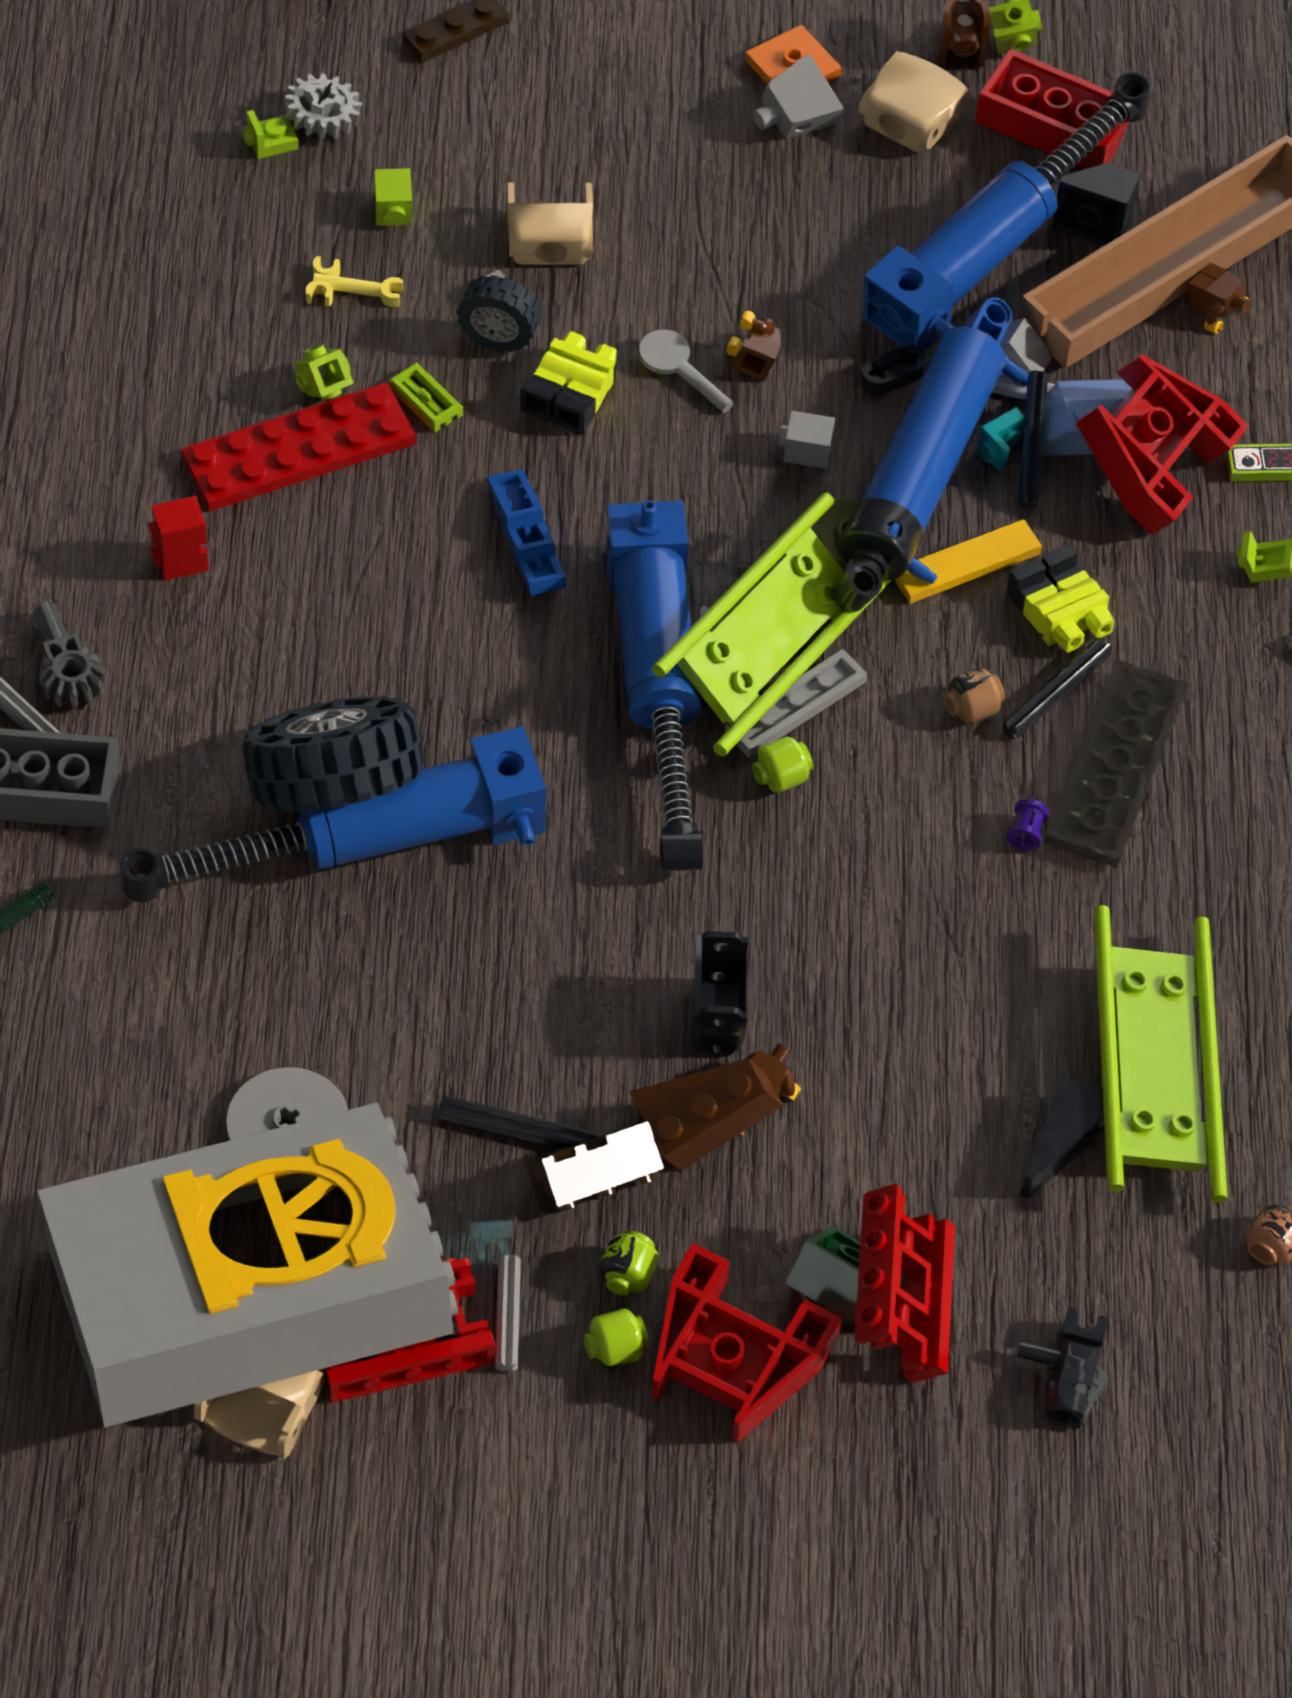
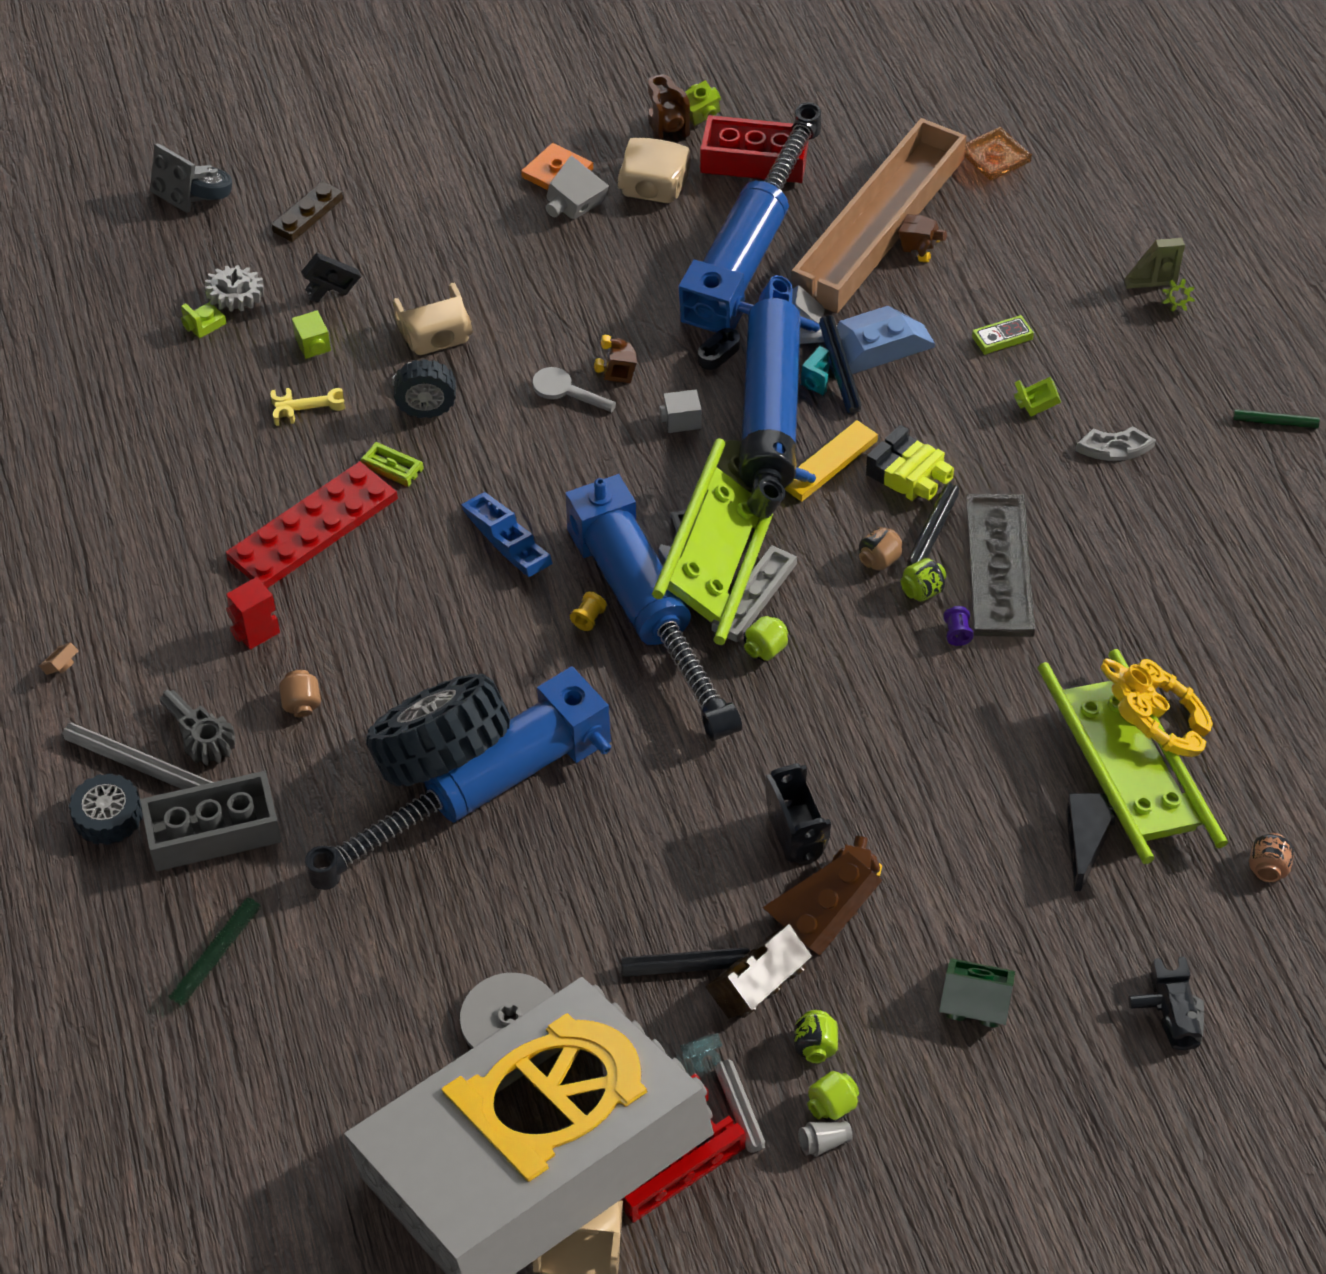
camera: 15 degrees left, 5 degrees down
lime brick [294,344,354,401] -> none
hips [520,331,617,435] -> none
red wedge [652,1243,842,1443] -> none
red fence [854,1183,955,1383] -> none
black slope [1051,163,1141,246] -> none
red wedge [1076,354,1249,535] -> none
none -> medium nougat head [279,670,321,718]
none -> black hinge [301,252,361,303]
none -> yellow bush [570,591,607,631]
none -> light grey cone [798,1121,853,1157]
none -> lime head [901,558,946,602]
none -> yellow piece [1101,659,1213,757]

